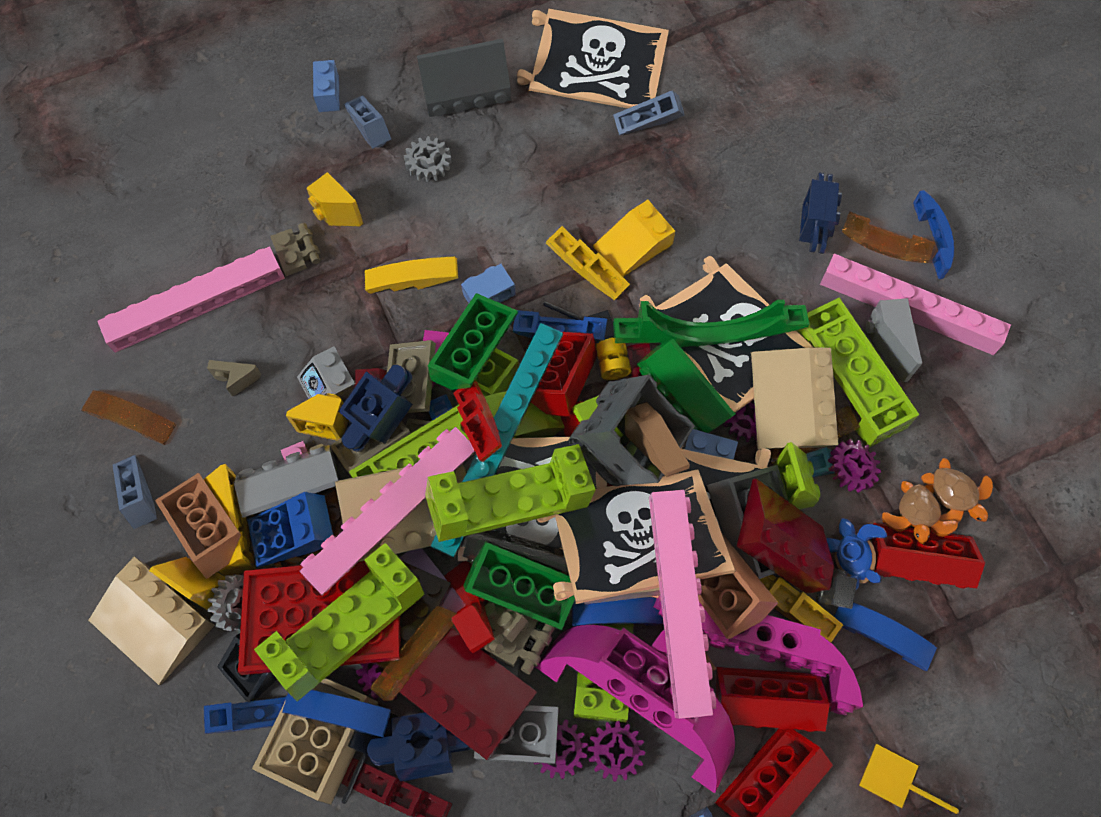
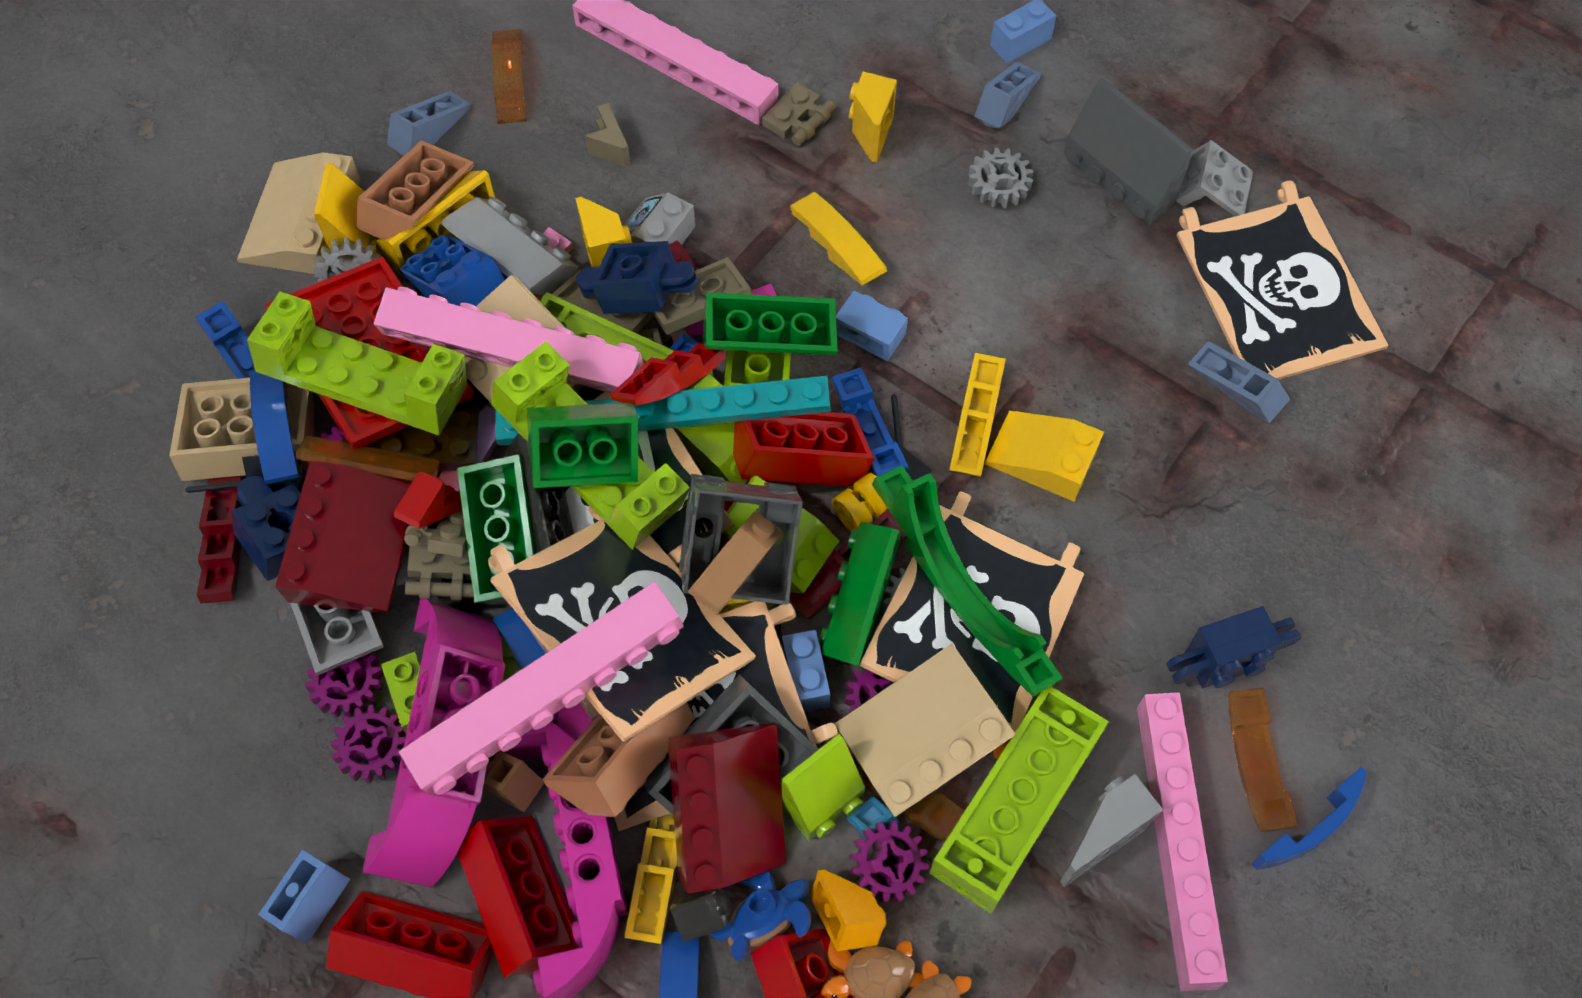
camera: 60 degrees right, 5 degrees down
none -> green slope [527,403,638,488]
none -> light orange slope [810,869,886,951]
none -> light grey bracket [1176,140,1253,216]

